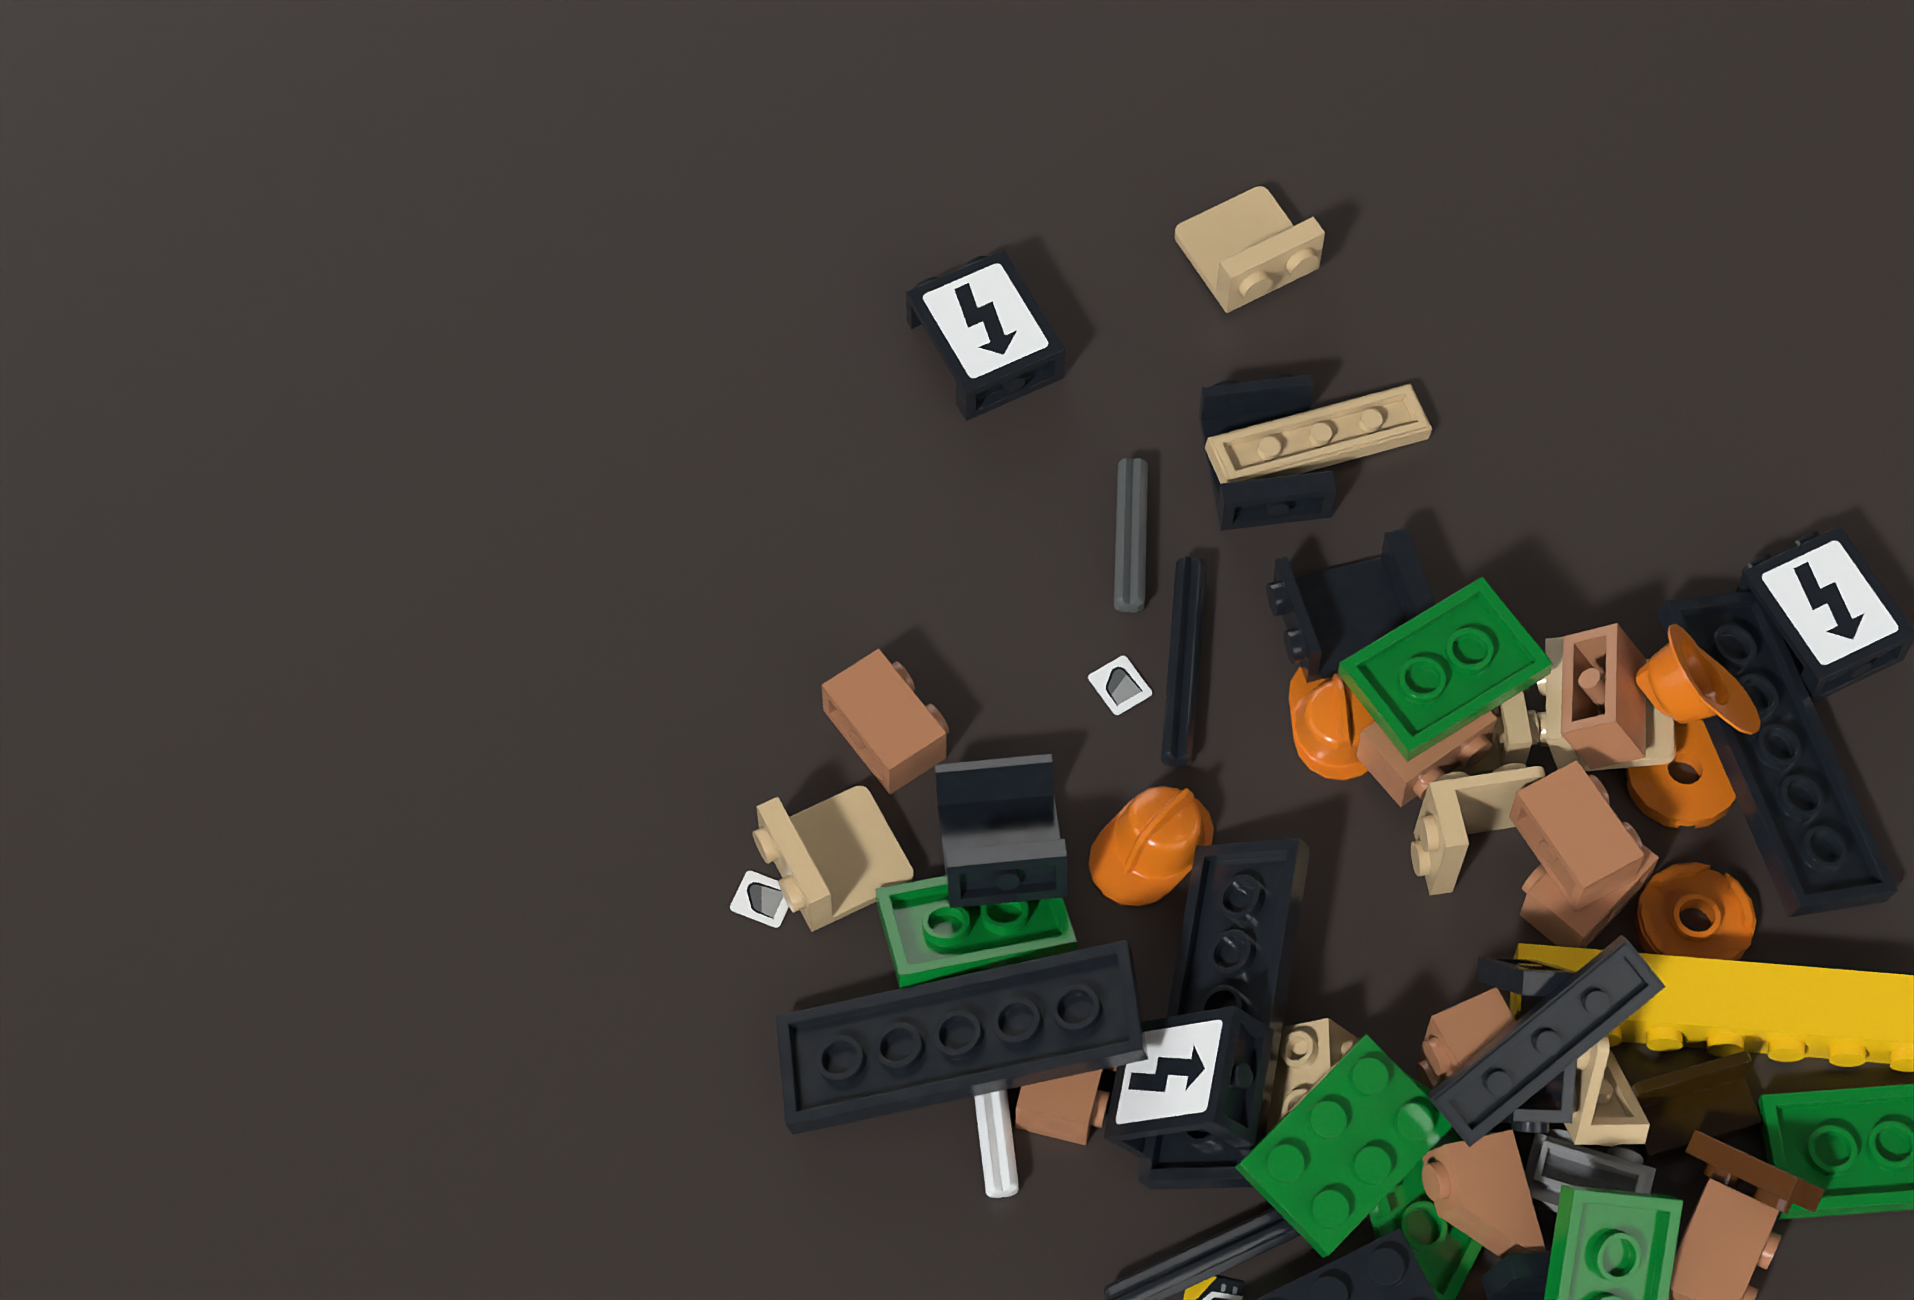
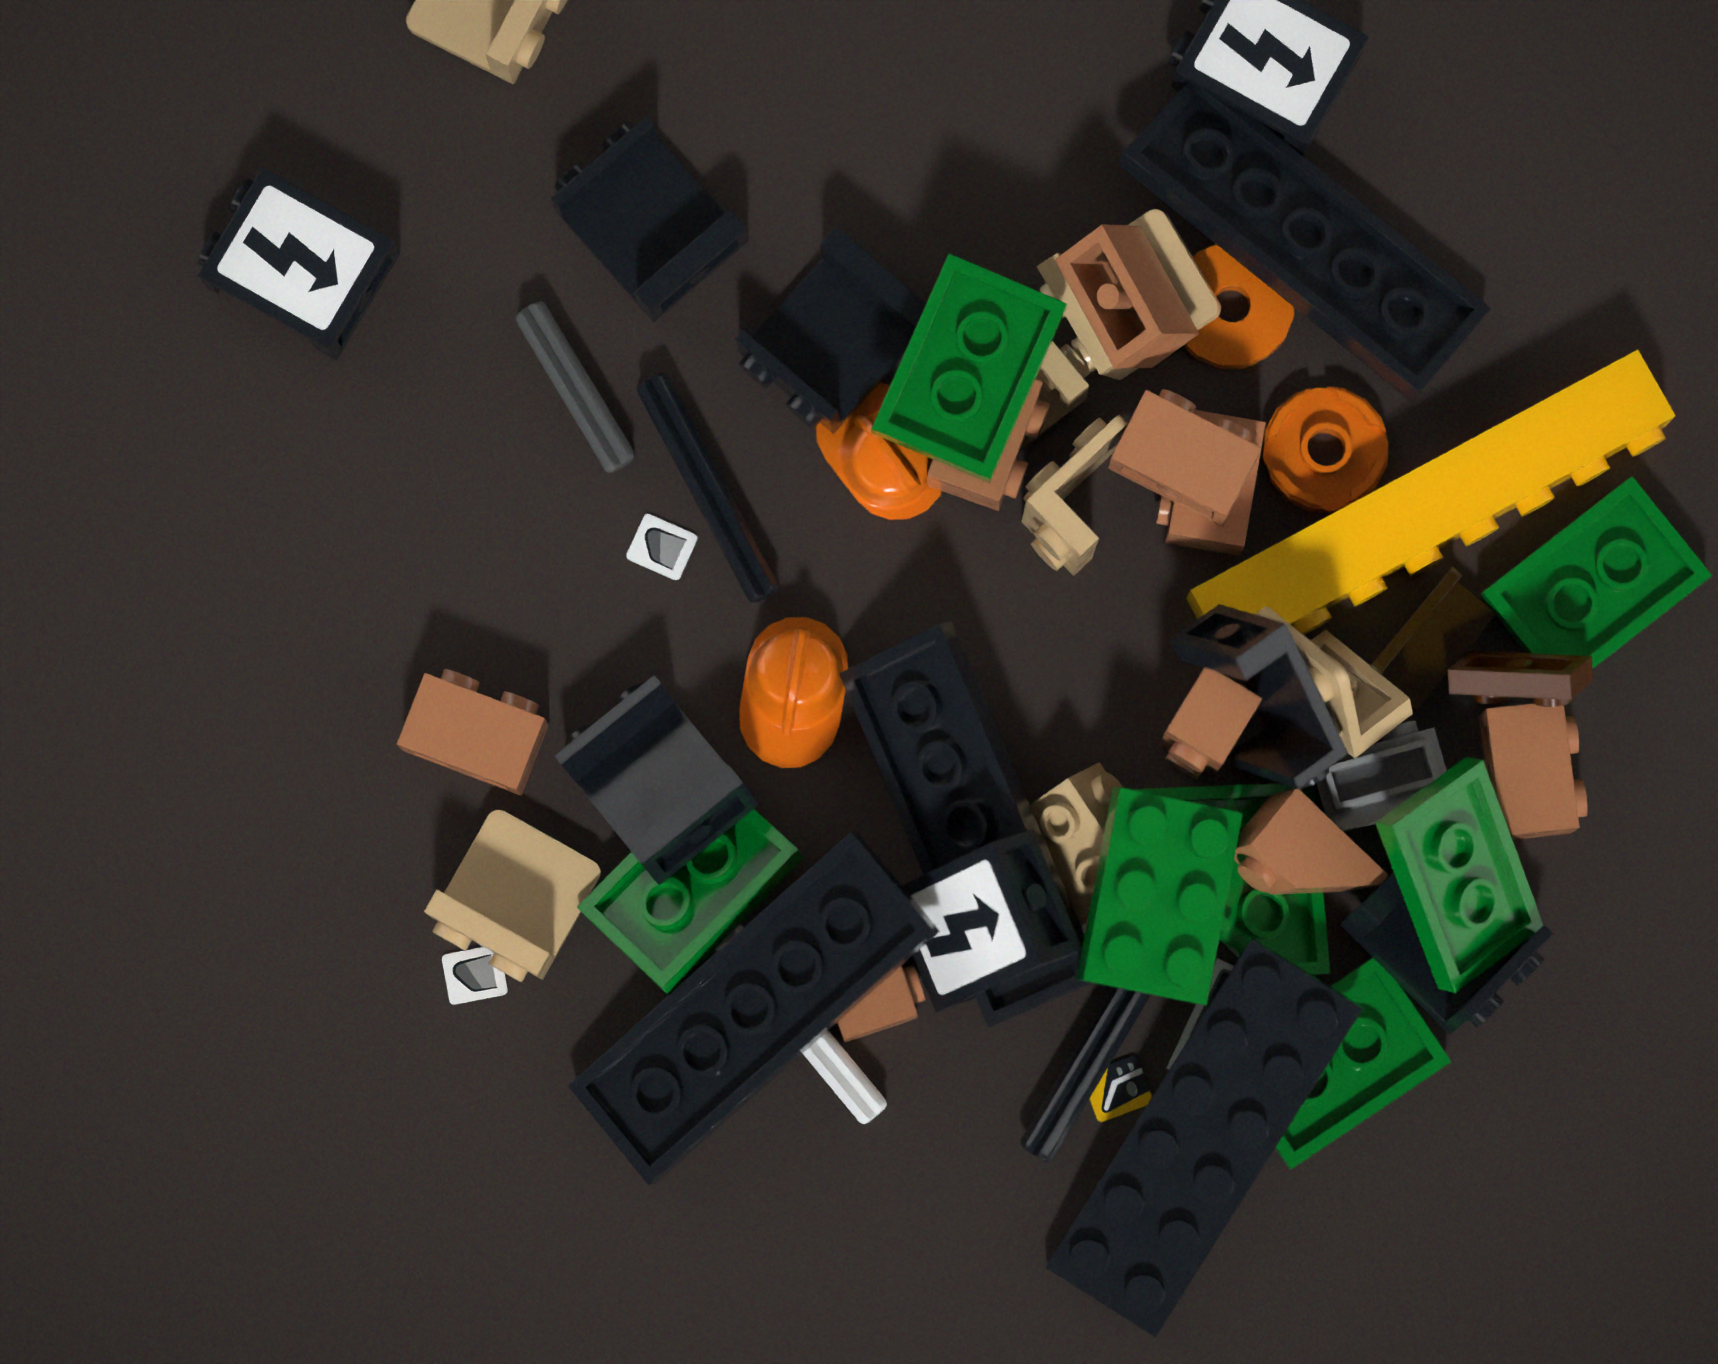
camera: 30 degrees left, 20 degrees up
tan tile [1205,384,1432,484] -> none
black tile [1427,935,1666,1147] -> none
orange piece [1636,624,1760,735] -> none

